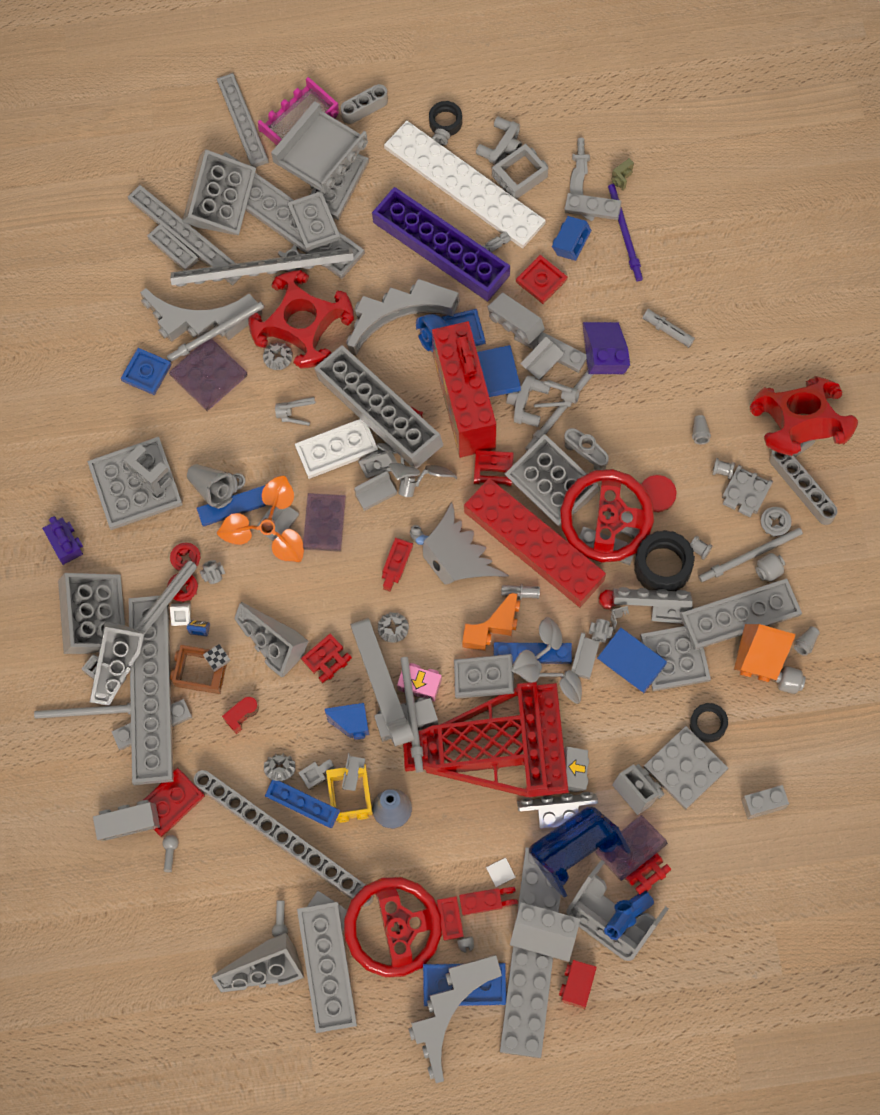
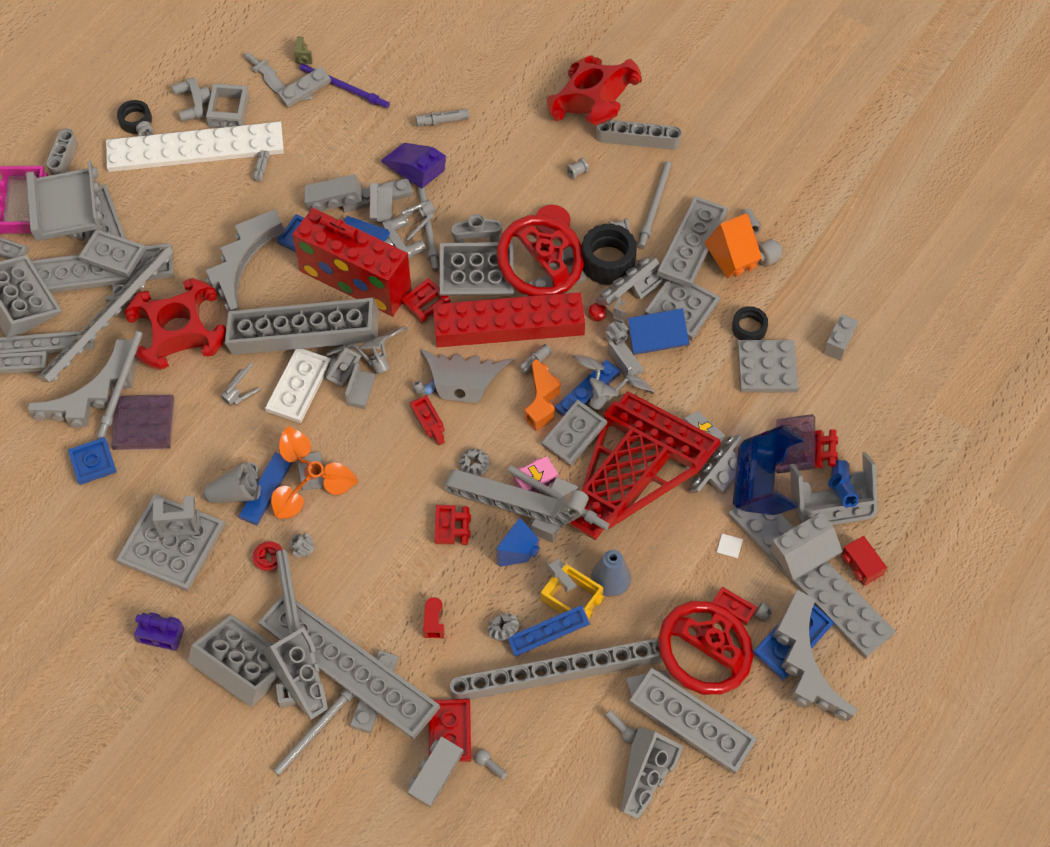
camera: 50 degrees left, 10 degrees down
red gear [167,573,198,603] -> none
white slope [170,603,191,626] -> none
dark orange window [170,645,228,694] -> none
blue slope [187,620,210,636] -> none
tile [203,644,231,672] -> none
light grey wedge [234,602,309,677] -> none
light grey gear [263,341,293,370] -> none
light grey plate [298,759,335,790] -> none
plate [303,493,346,552] -> none
dark purple brick [372,187,510,302] -> none
blue cylinder [416,314,449,352] -> none
red hinge [459,887,518,916] -> none
red plate [516,255,568,304] -> none
blue brick [552,216,592,261] -> none
light grey brick [612,764,665,815] -> none
light grey cone [692,415,711,445] -> none
light grey plate [722,465,773,517] -> none
light grey head [755,553,785,582] -> none
light grey gear [761,507,792,537] -> none

